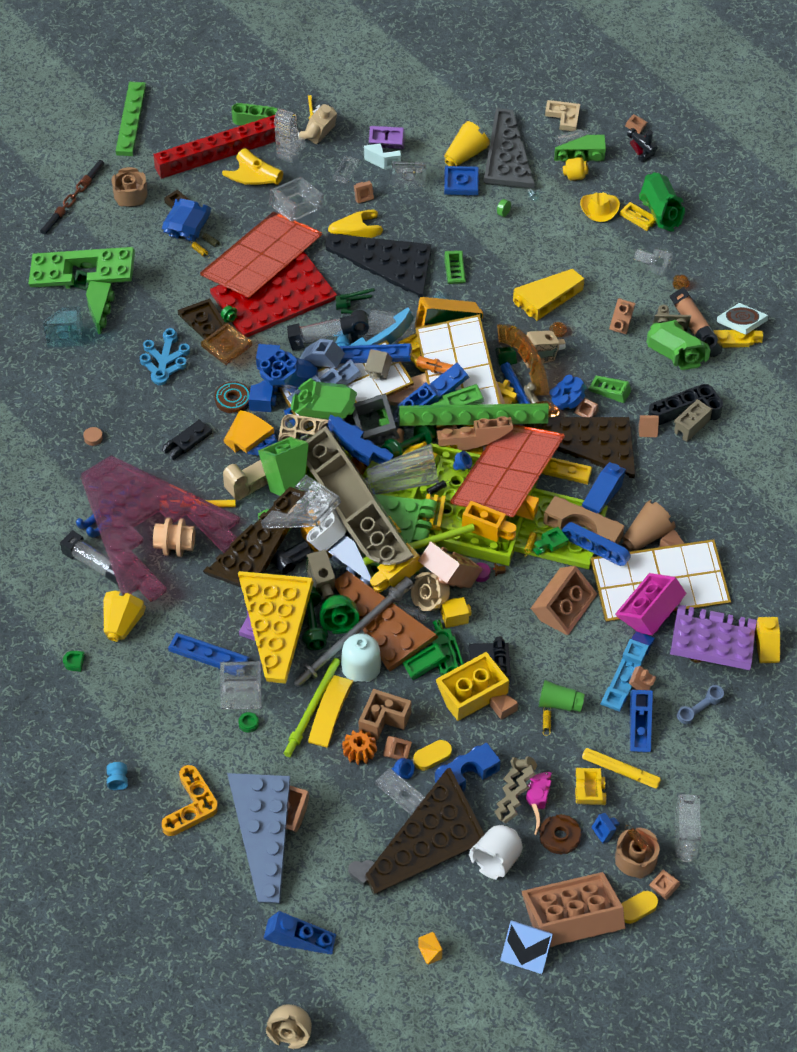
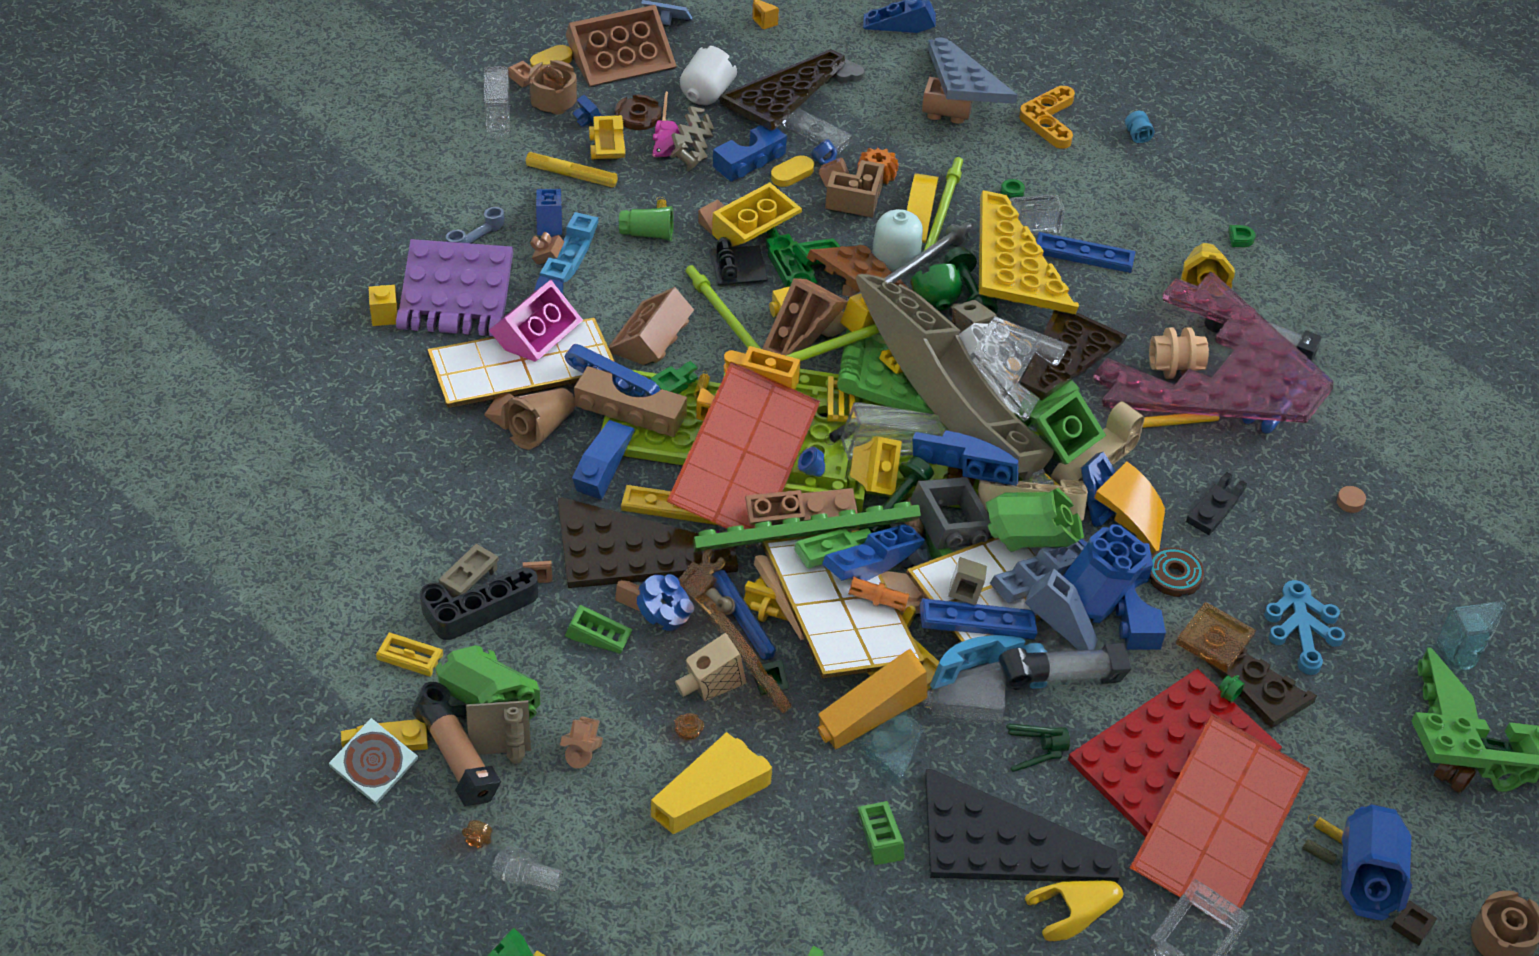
camera: 170 degrees right, 5 degrees down
none -> yellow tile [376,632,443,677]
none -> lime bar [685,265,761,349]

